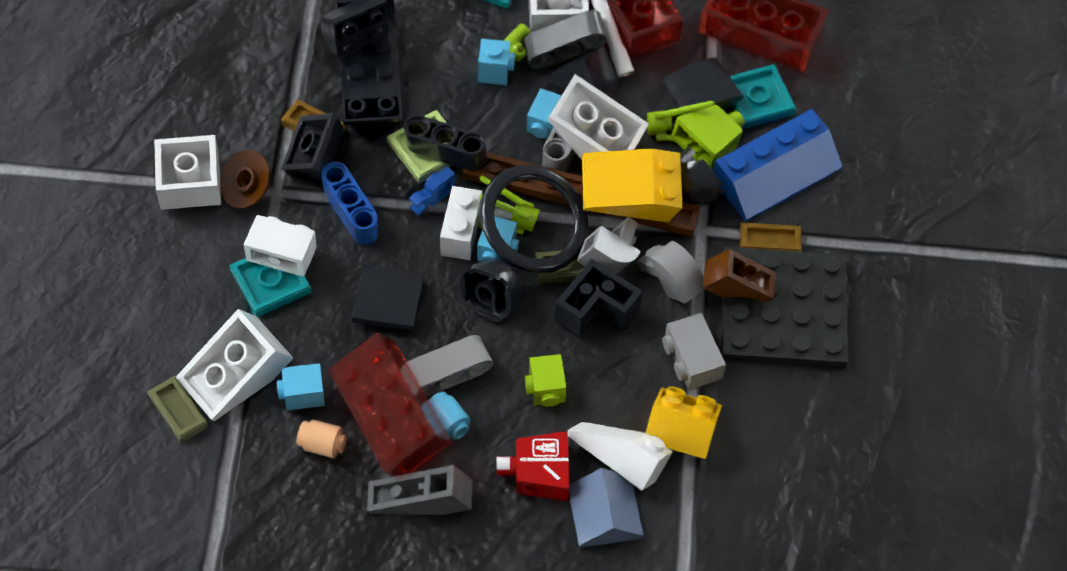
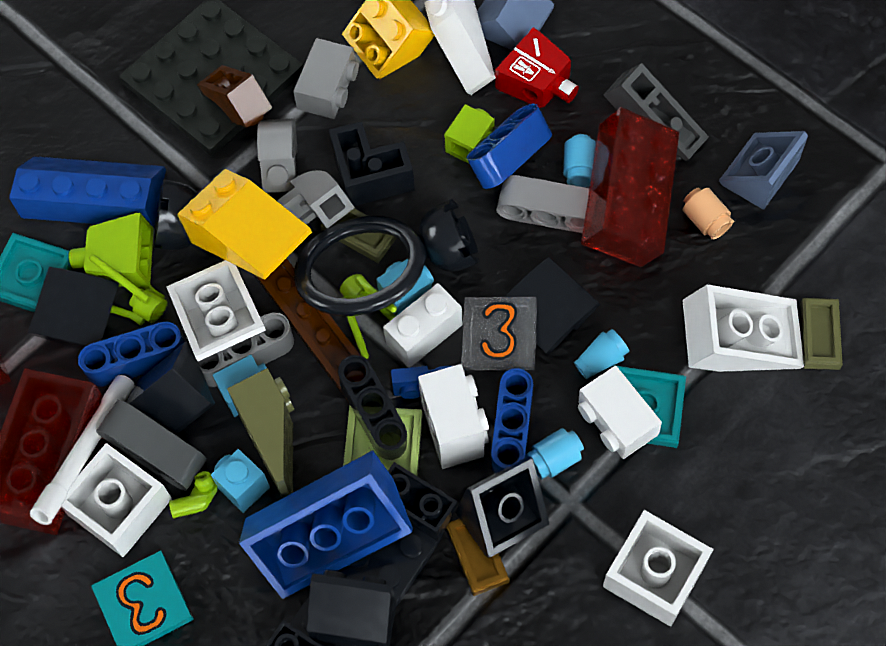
camera: 135 degrees left, 5 degrees up
reddish brown dish [220,150,270,209] -> none
medium azure brick [277,363,325,410] -> none
pearl gold tile [740,223,801,252] -> none
none -> blue beam [78,322,185,387]
none -> olive slope [227,368,295,498]
none -> blue slope [239,450,413,599]
none -> white brick [418,364,489,469]
none -> clear tile [461,297,537,370]
none -> blue beam [467,104,552,189]
none -> medium azure brick [526,428,584,480]
none -> medium azure cone [574,329,629,379]
none -> sand blue slope [719,131,808,210]

